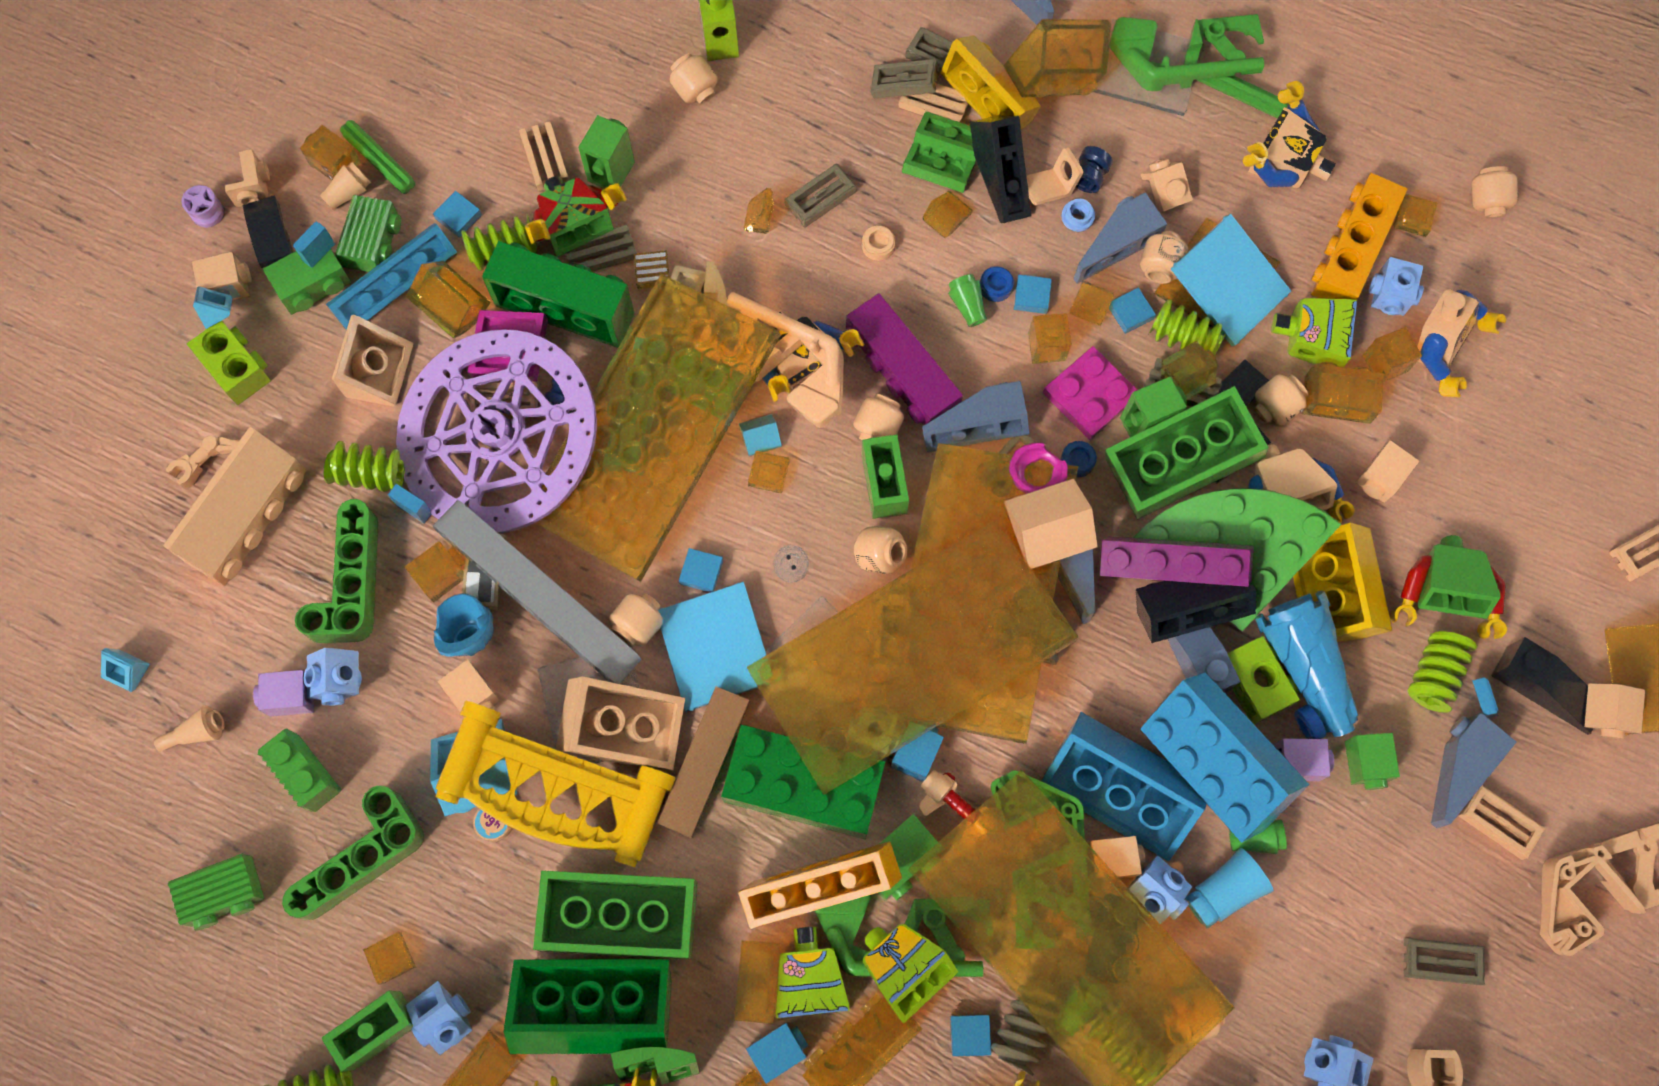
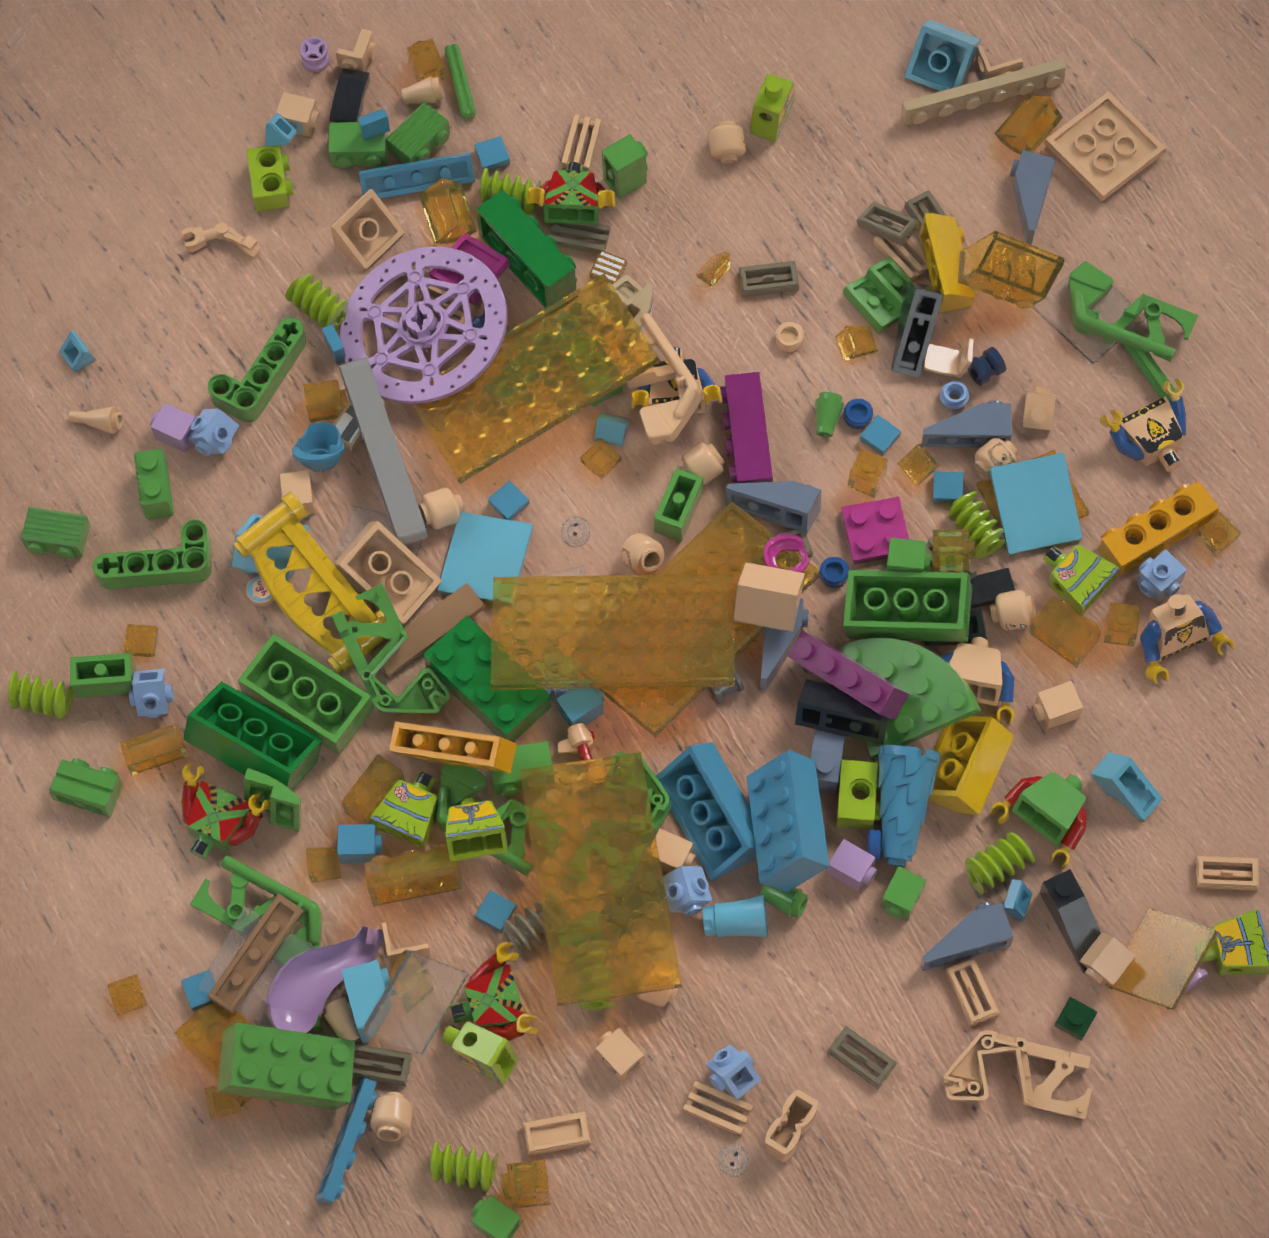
camera: 35 degrees right, 5 degrees down
light nougat slope [163,427,307,586] -> none
none -> bright green piece [331,584,450,713]
none -> dark green plate [1054,997,1098,1041]
none -> medium azure arch [1090,752,1163,821]

